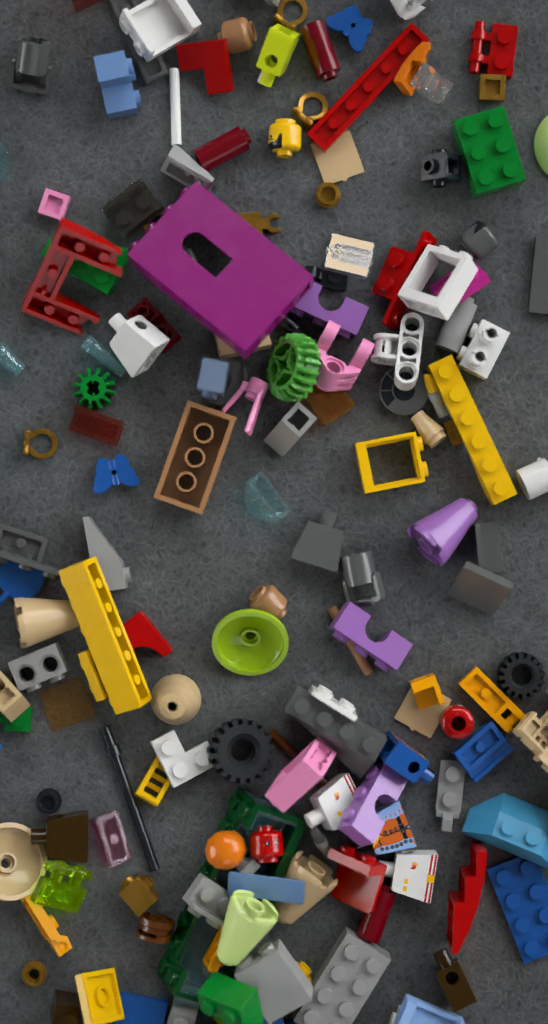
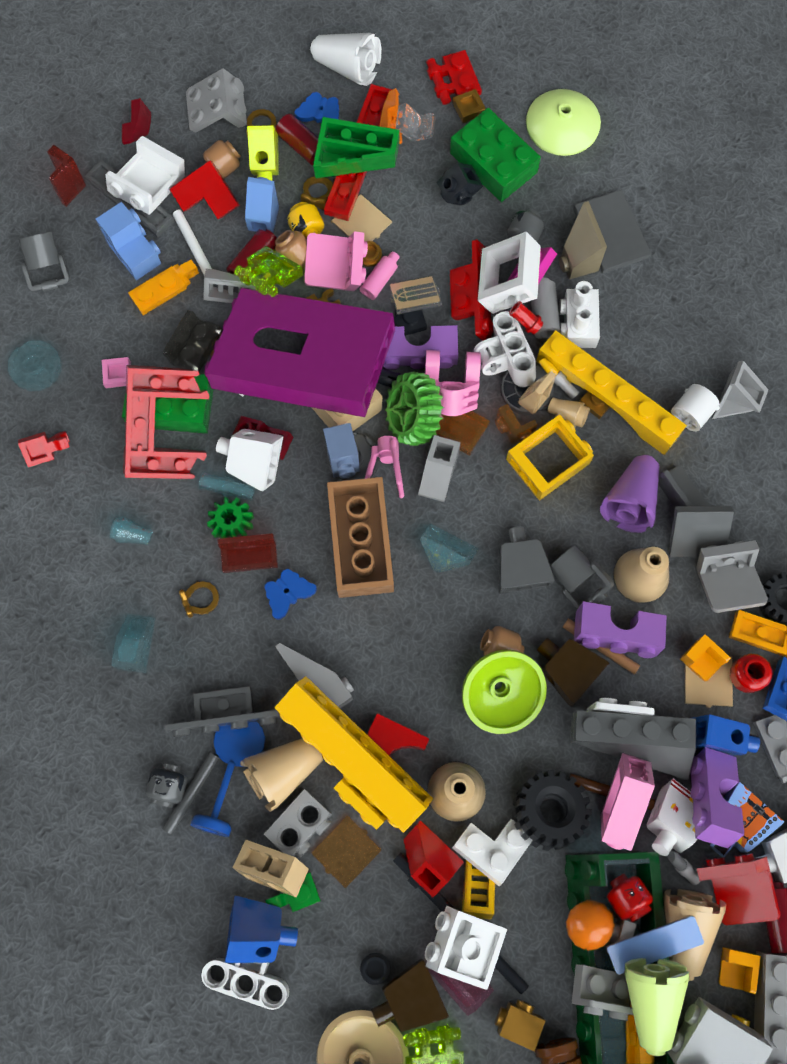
camera: 20 degrees left, 15 degrees down
none -> light orange hinge [128,259,199,315]
none -> clear neon green plate [234,246,303,297]
none -> medium blue slope [245,177,279,233]
none -> medium nougat head [275,230,307,270]
none -> bright pink bracket [304,232,368,291]
none -> green wedge [313,117,400,179]
none -> bright pink cylinder [359,251,400,300]
none -> red slope [403,820,464,897]
none -> white plate [425,906,507,990]
none -> clear orange bracket [495,404,538,444]
none -> red pin [509,301,543,334]
none -> tan slope [518,371,556,414]
none -> dark brown torso [537,637,609,707]
none -> dark tan slope [559,201,607,279]
none -> tan cone [614,547,669,603]
none -> light grey bracket [696,540,768,613]
none -> light orange panel [718,947,761,994]

